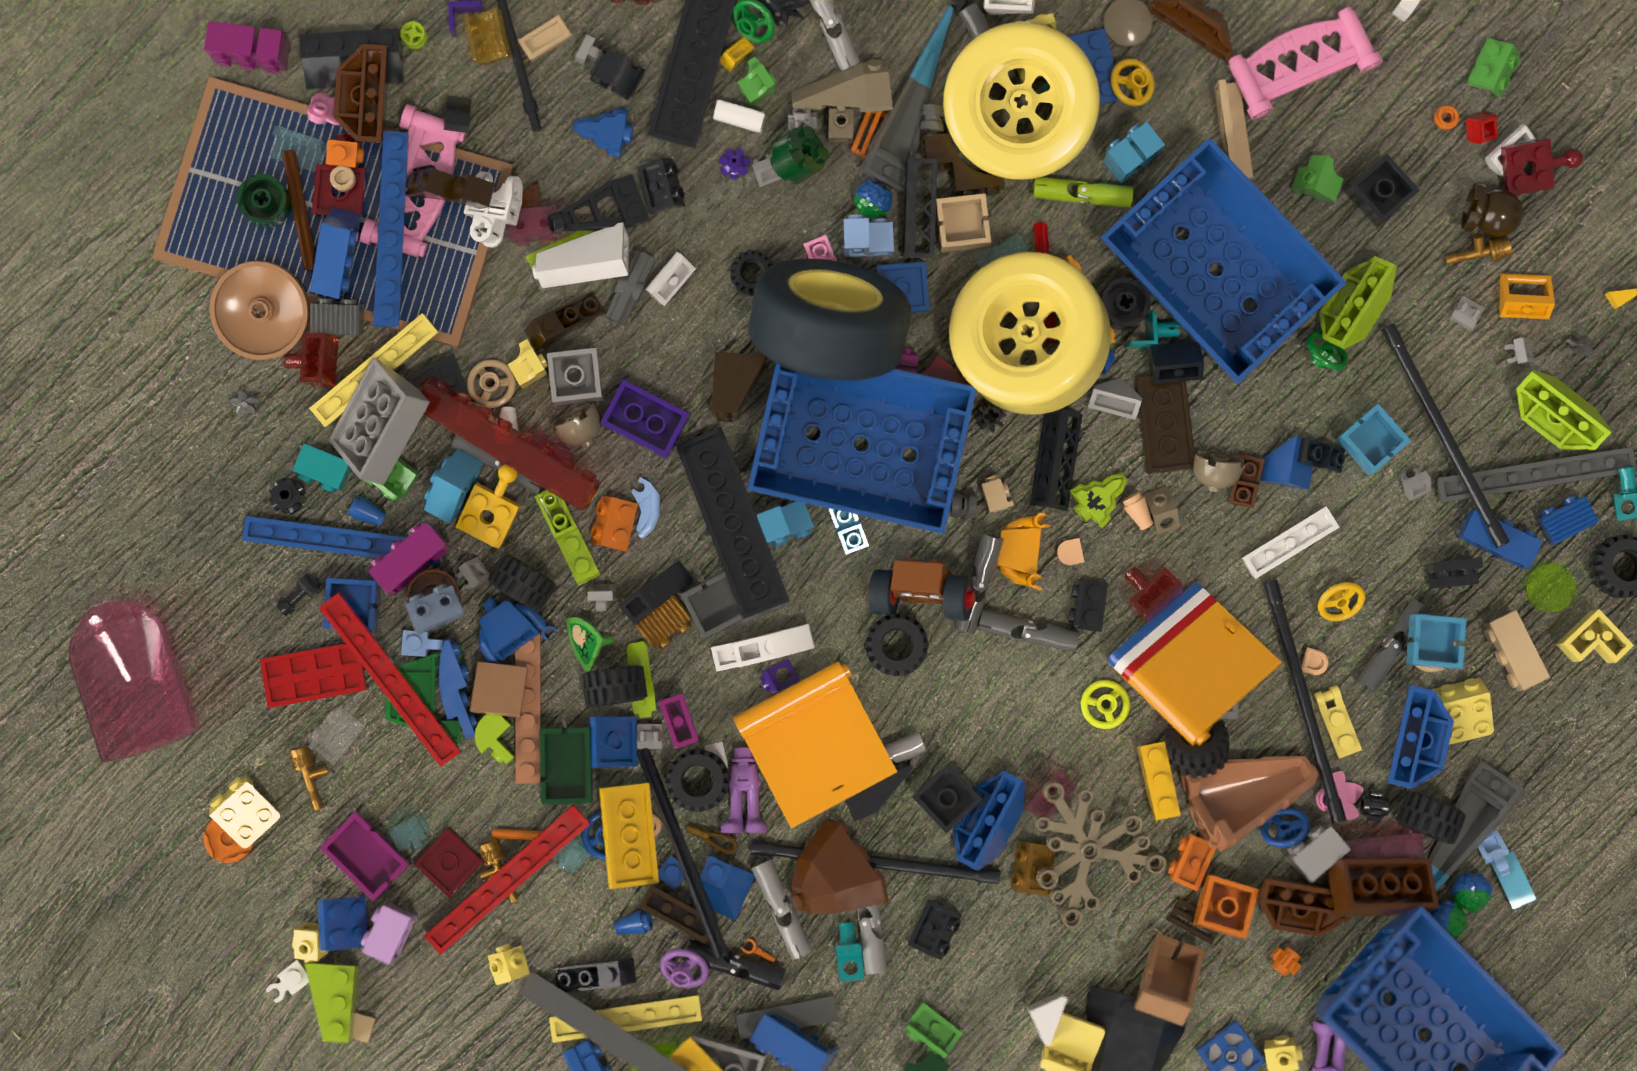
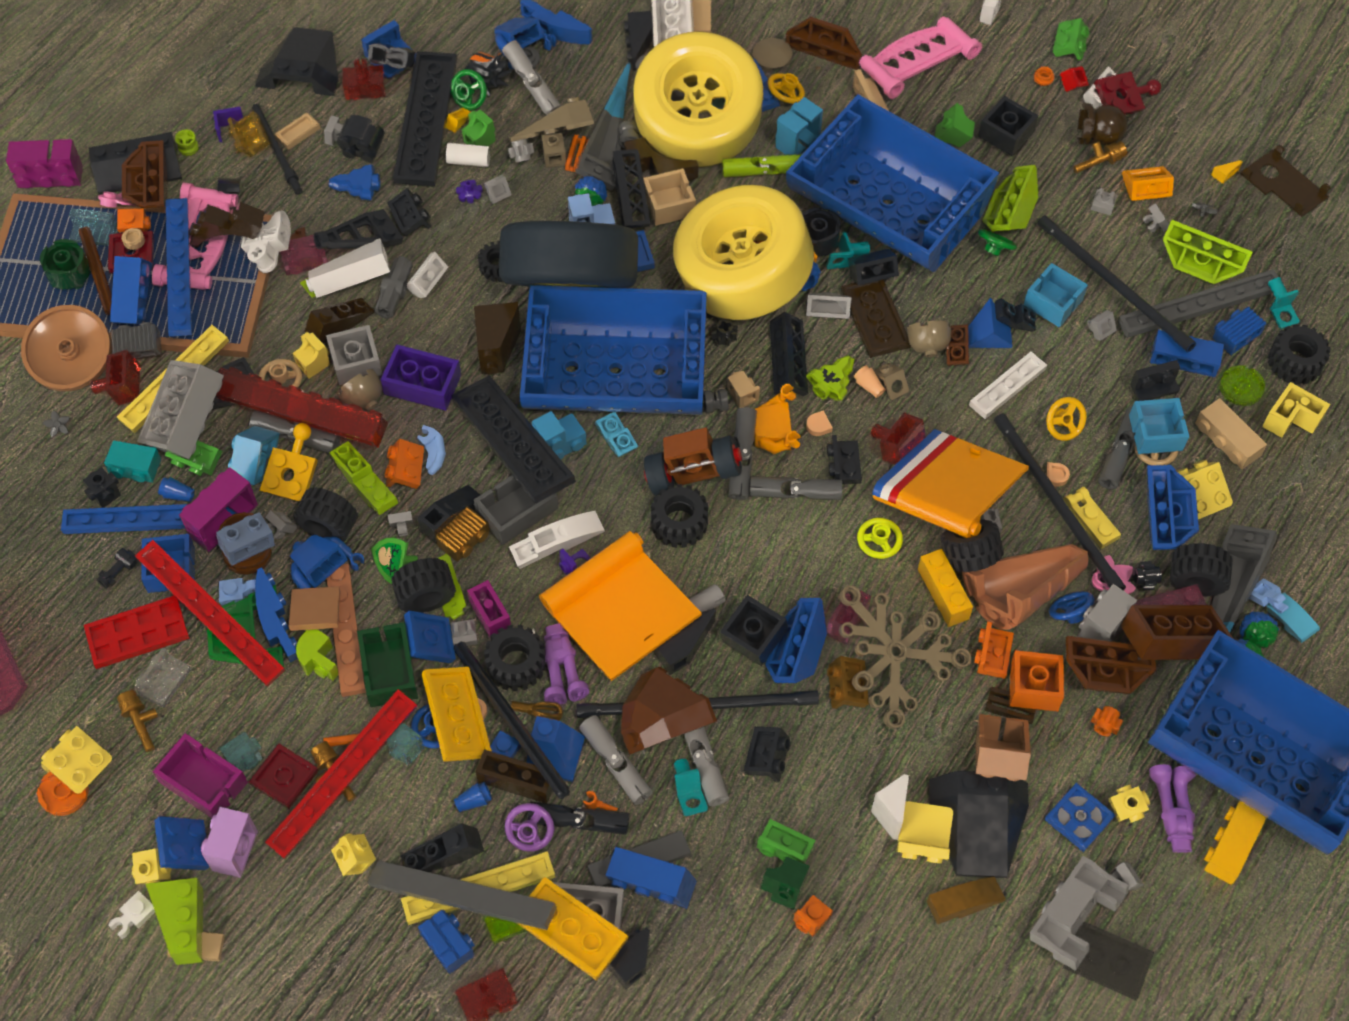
camera: 10 degrees left, 25 degrees down
dark green brick [770,126,829,184] -> none

